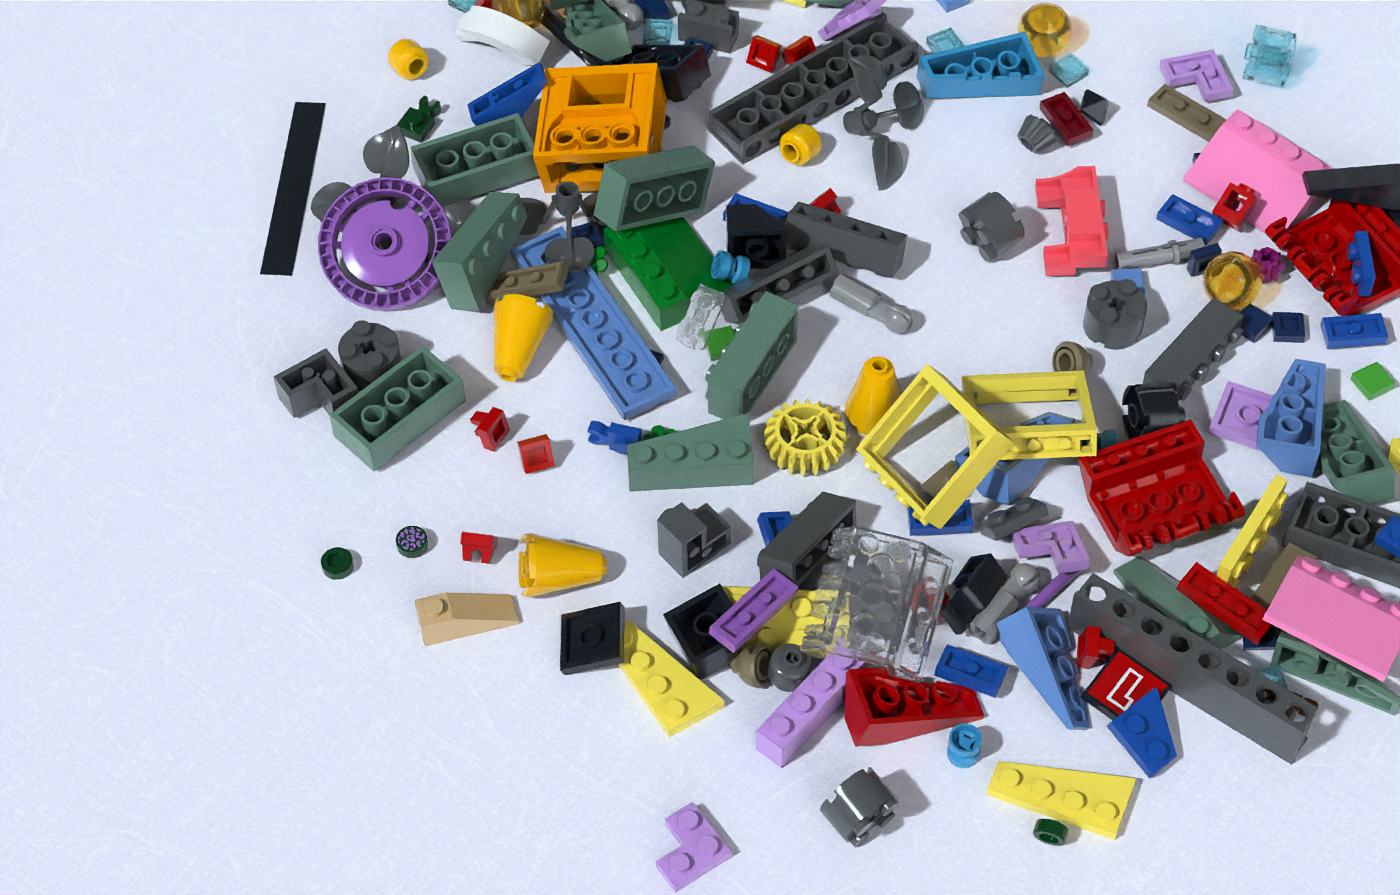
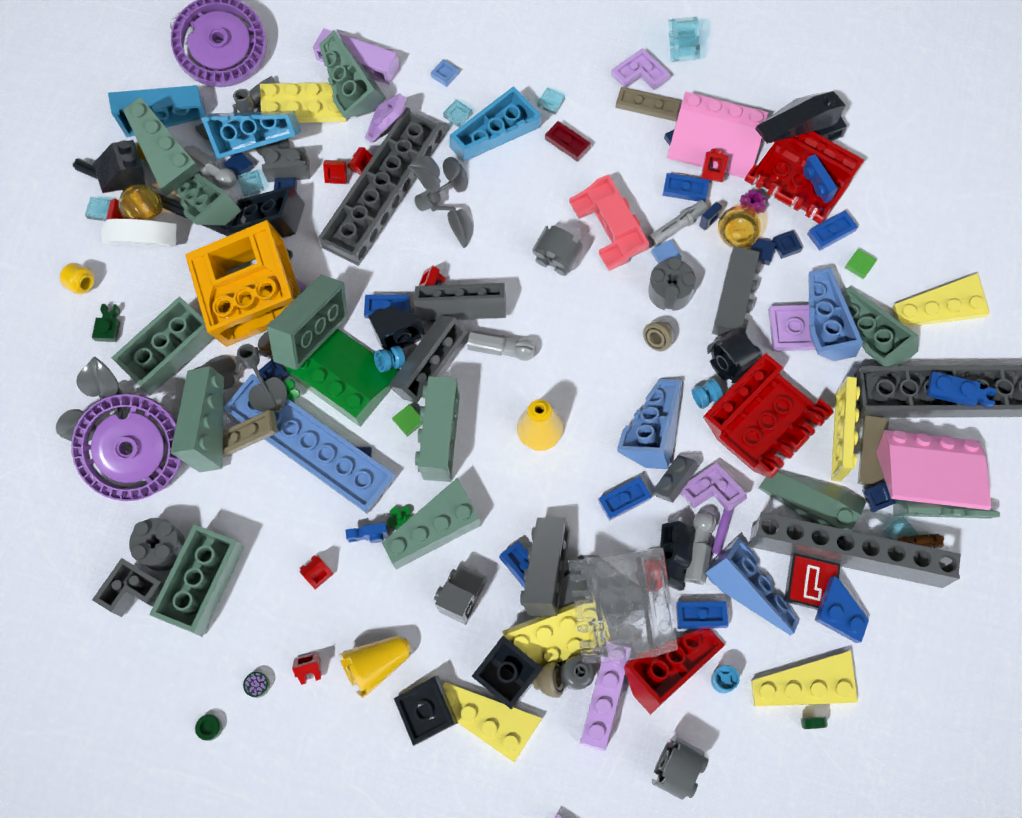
camera: 20 degrees left, 15 degrees up
black sticker [260,102,326,276] -> none
tan slope [415,592,519,647] -> none
blue slope [467,62,548,126] -> none
red tile [470,407,510,452] -> none
yellow cone [494,294,553,382] -> none
clear bracket [676,284,727,350] -> none
medium lavender plate [709,568,798,653] -> none
light yellow gear [764,398,847,476] -> none
yellow head [780,124,822,166] -> none
light yellow window [856,364,1014,529] -> none
dark tan brick [922,460,959,497] -> none
light yellow window [962,370,1097,460] -> none
clear yellow helmet [1017,2,1073,58] -> none
dark grey piece [1017,114,1057,154] -> none
red tile [1076,626,1115,669] -> none
black slope [1079,89,1109,126] -> none
red plate [1176,562,1273,645] -> none

